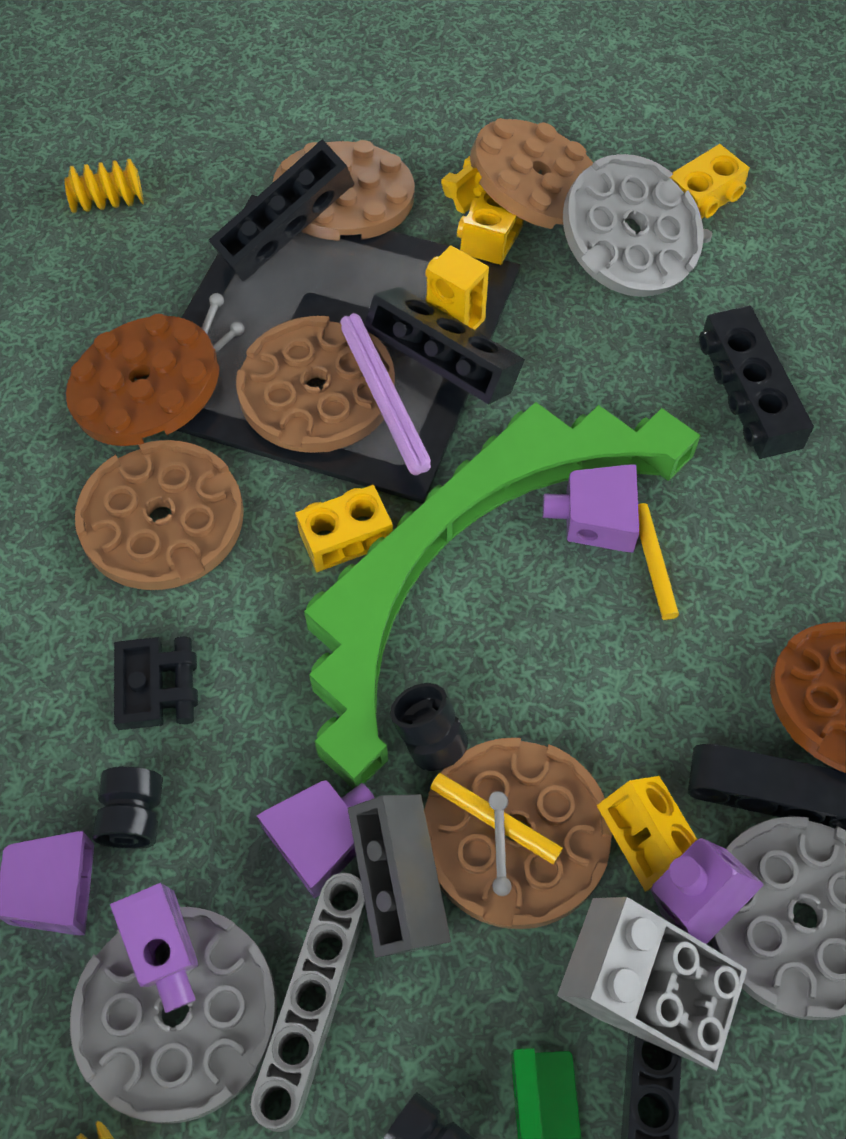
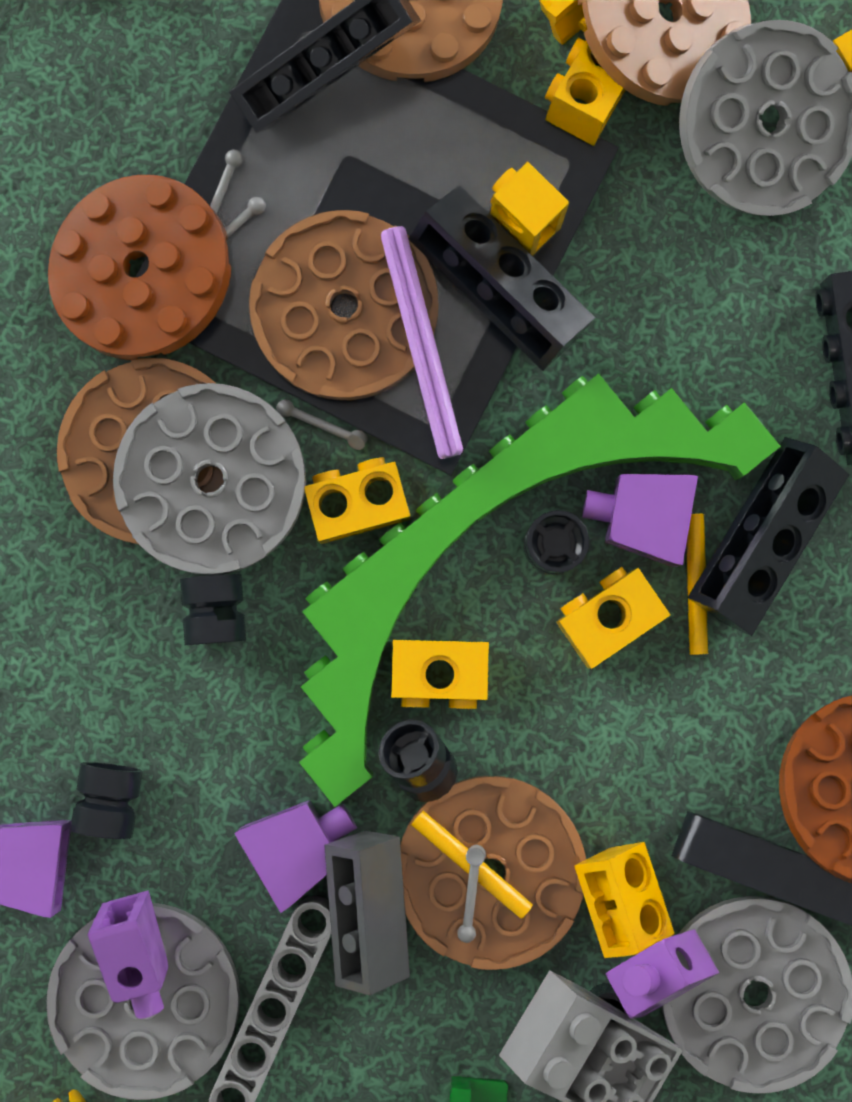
camera: 10 degrees right, 25 degrees up
black plate [114,636,198,731] -> none
none -> light grey plate [113,383,306,575]
none -> black wheel [180,574,246,645]
none -> light grey hinge [276,399,368,450]
none -> yellow brick [391,640,489,709]
none -> black wheel [523,510,589,575]
none -> yellow brick [556,567,670,669]
none -> black brick [687,437,850,636]

